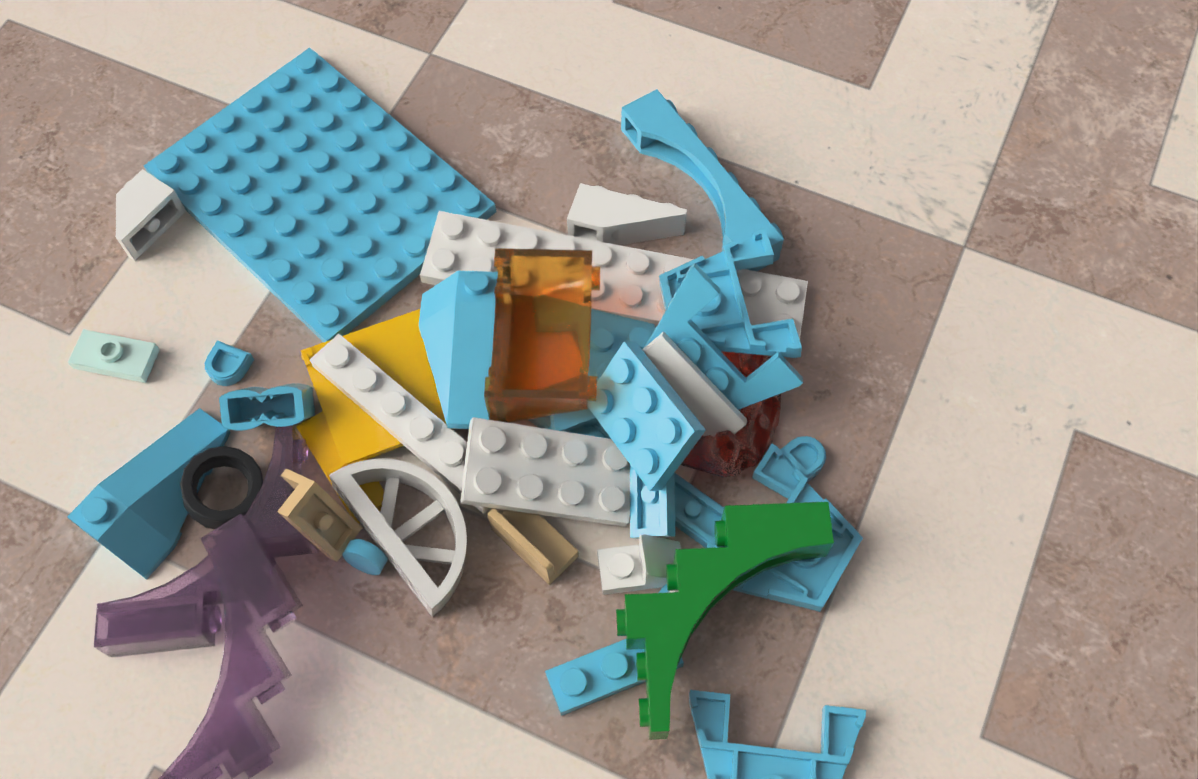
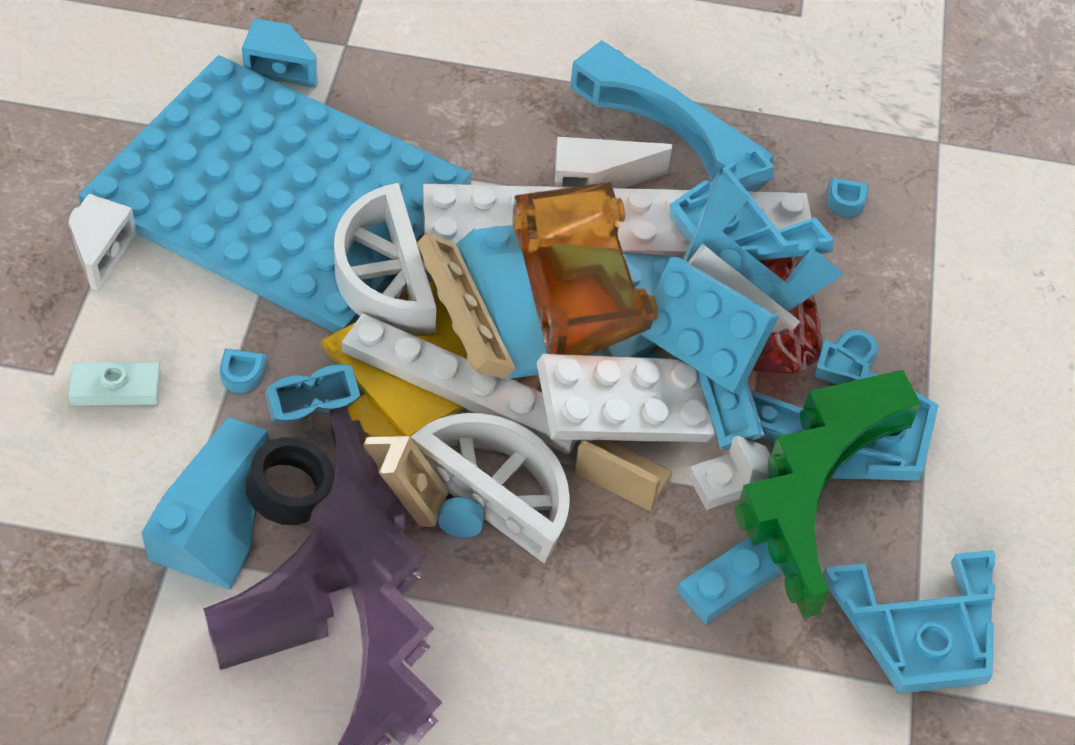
camera: 20 degrees left, 10 degrees down
none -> medium azure slope [242,18,318,88]
none -> white window [334,183,437,335]
none -> tan plate [417,232,516,379]
none -> medium azure tile [827,178,868,217]

